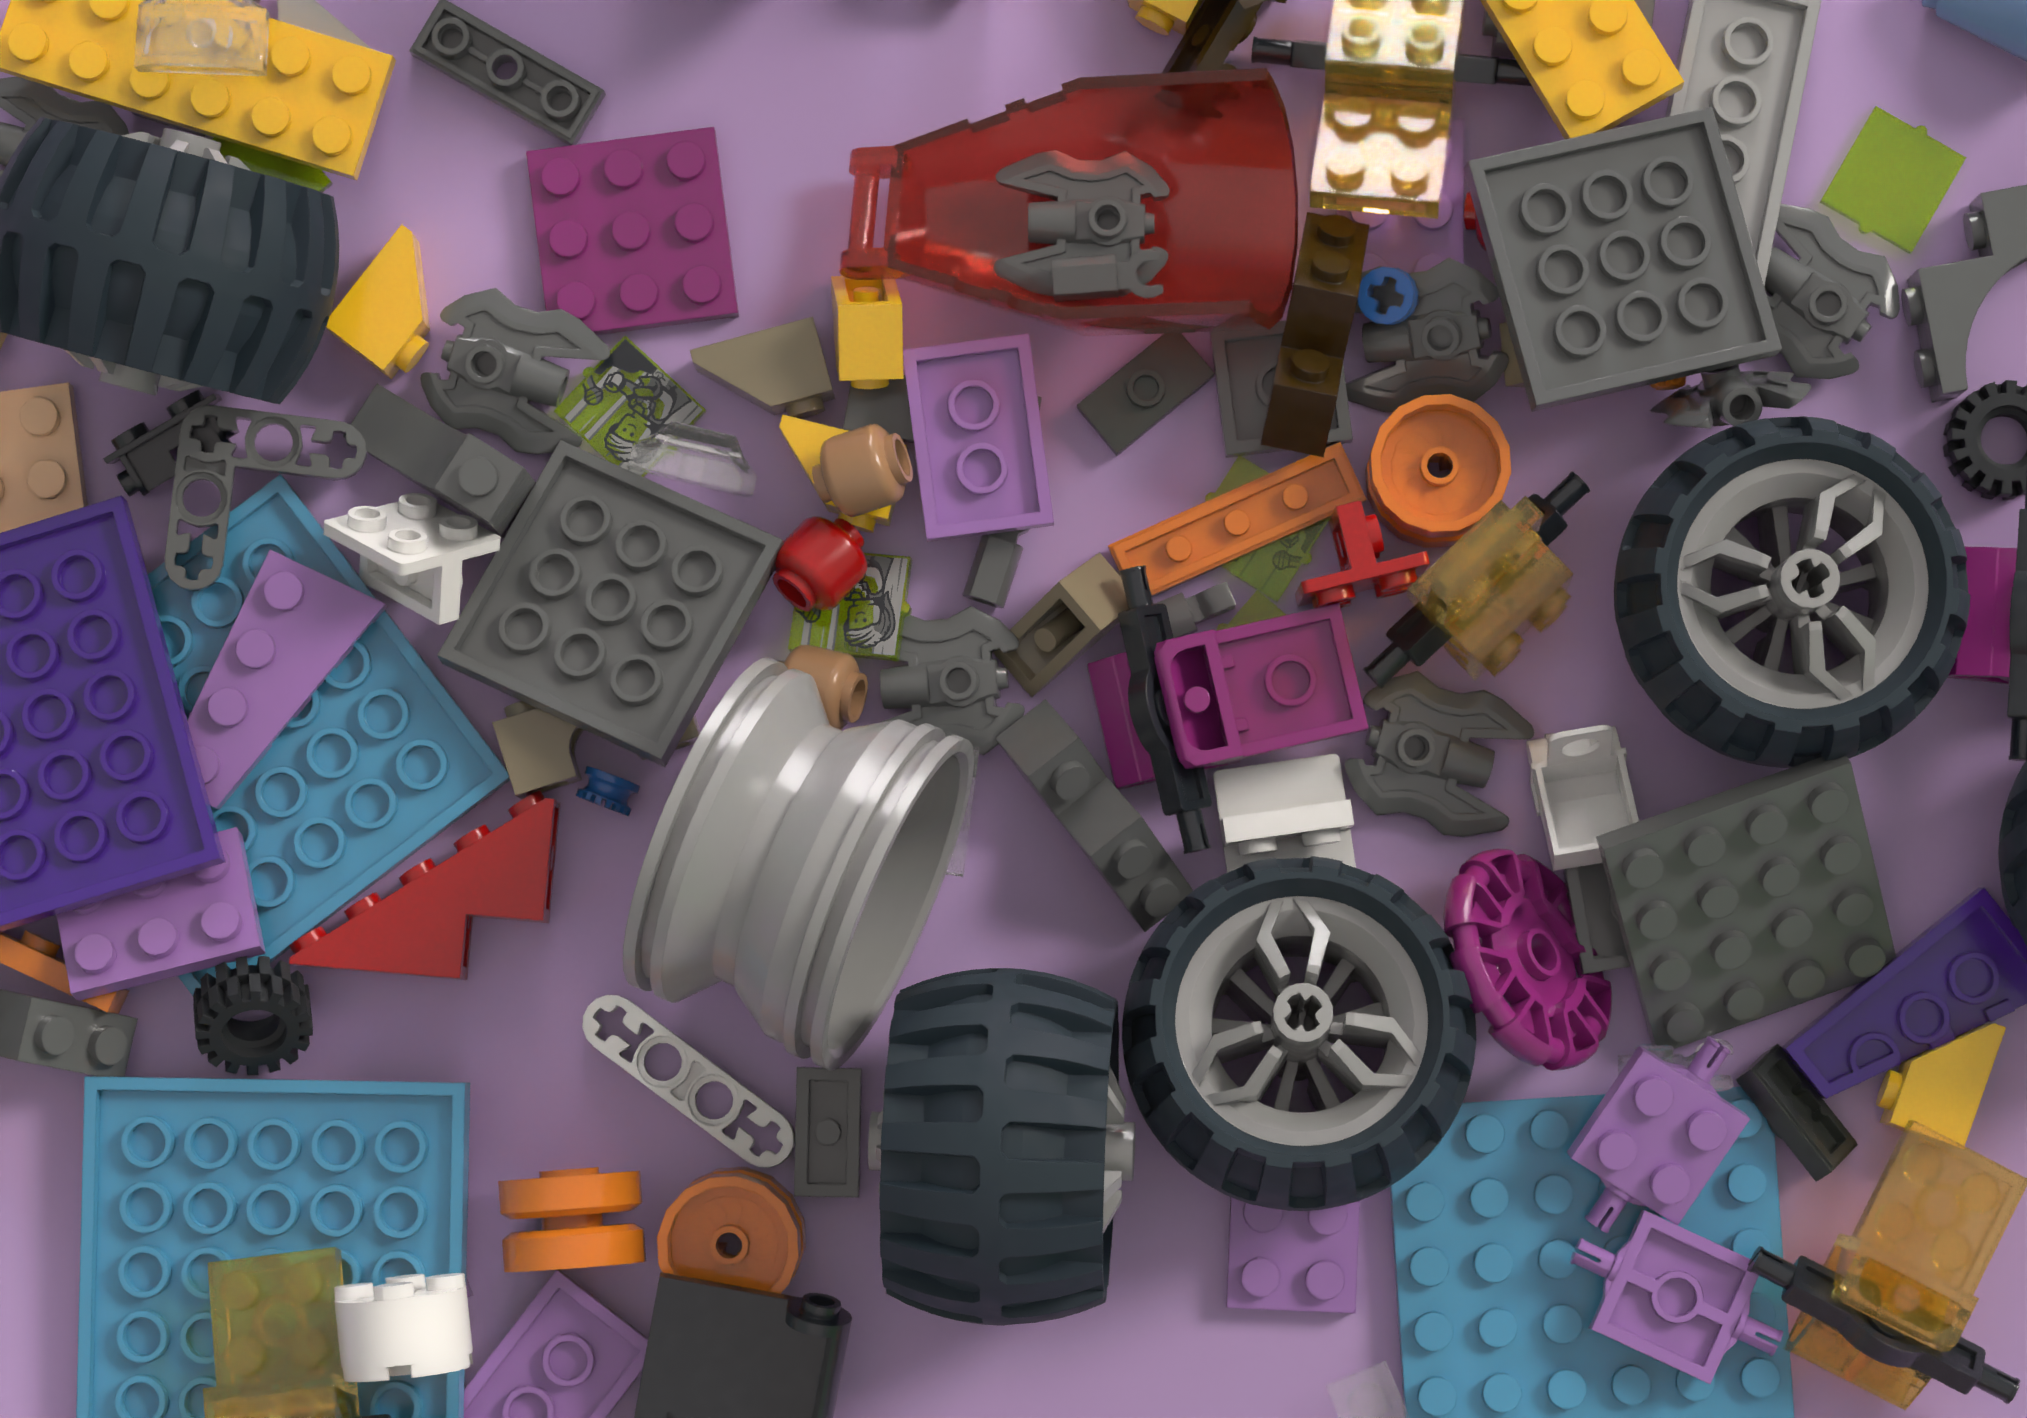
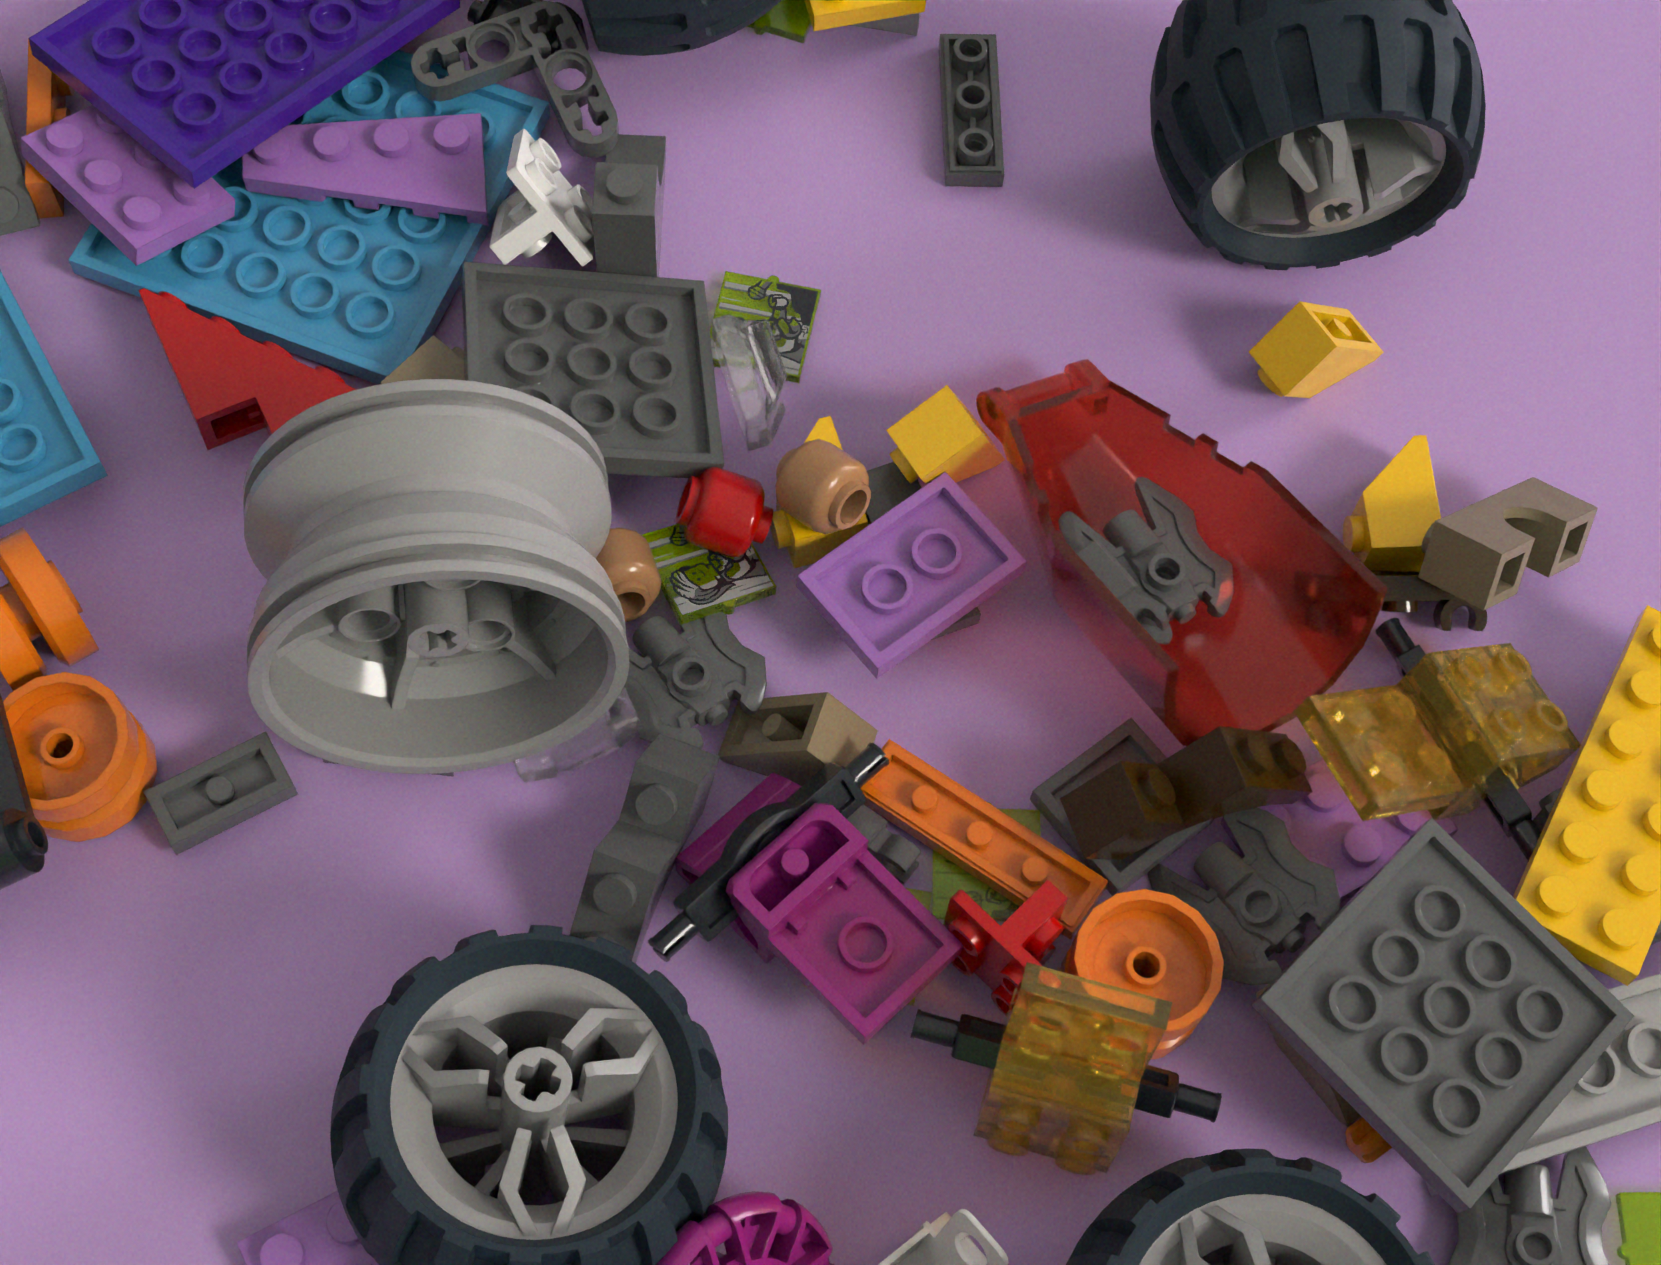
camera: 50 degrees right, 20 degrees down
black tyre [193,956,313,1075] -> none
yellow slope [326,224,430,380] -> none
dark grey piece [420,288,610,455] -> none
magenta plate [526,127,739,335] -> none
white beam [582,995,795,1168] -> none
dark tan slope [690,317,835,419] -> none
black wheel [868,968,1136,1326] -> none
dark grey bar [962,529,1030,609] -> none
pearl dark grey plate [1077,325,1215,456] -> none
white bracket [1213,754,1356,873] -> none
dark grey piece [1345,671,1535,837] -> none
blue bush [1357,267,1420,325] -> none
dark grey piece [1650,365,1811,429] -> none

